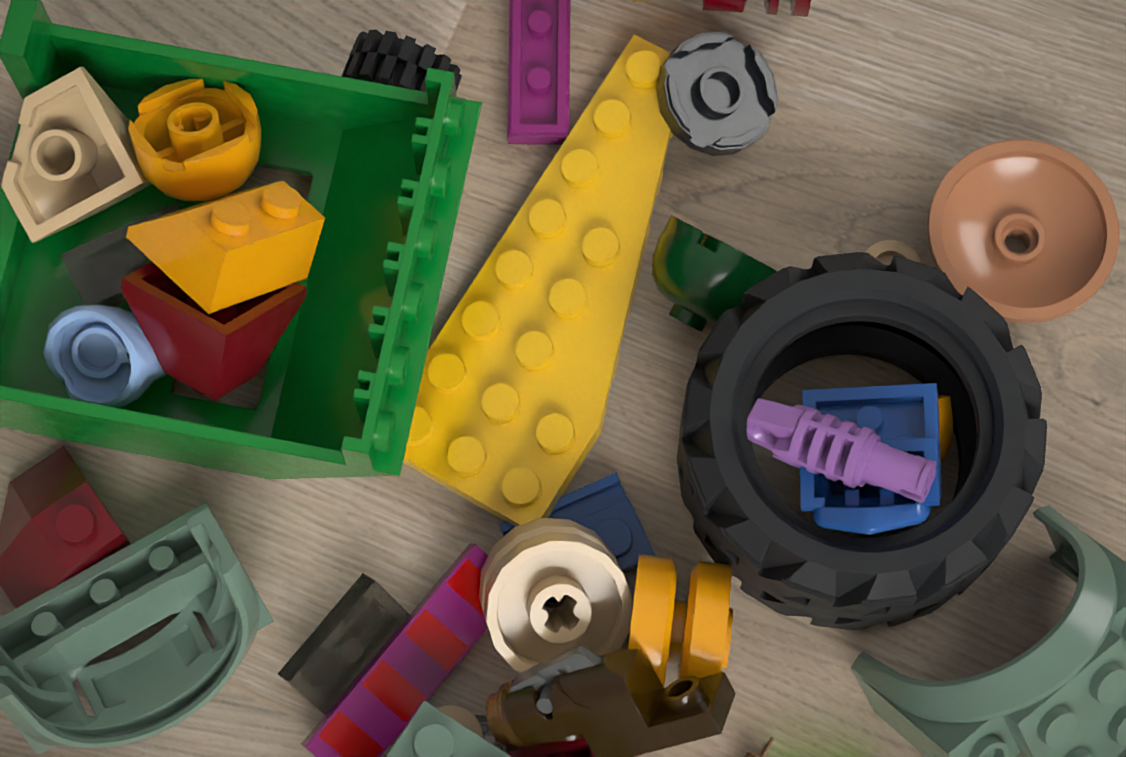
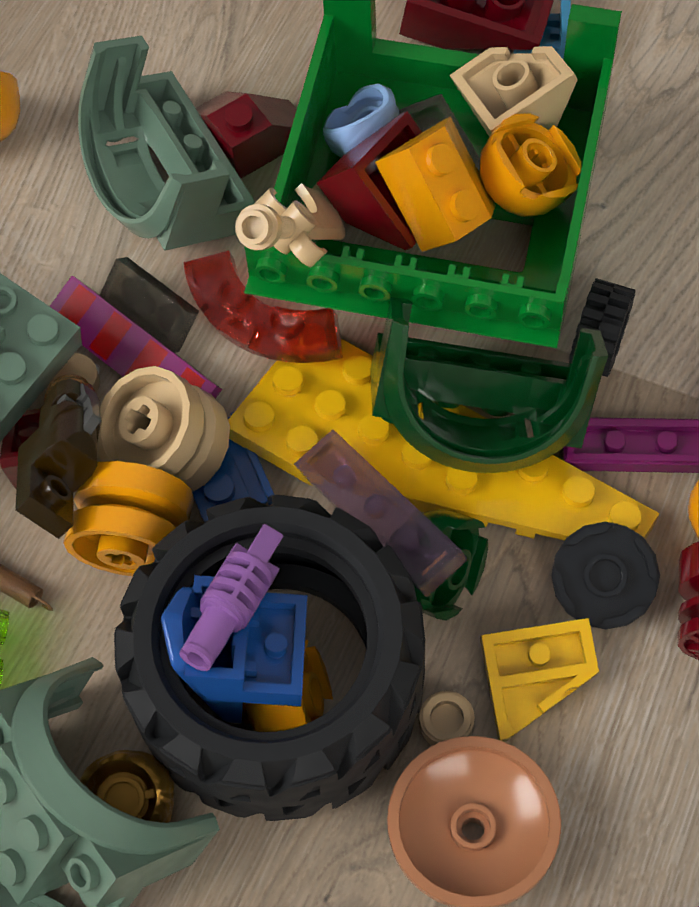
camera: 95 degrees right, 10 degrees down
none -> pearl gold hair [79,750,175,823]
none -> clear red tile [183,250,343,363]
none -> tan sword [235,183,345,267]
none -> tile [294,429,467,597]
none -> dark green piece [370,297,608,473]
none -> yellow wing [480,618,599,742]

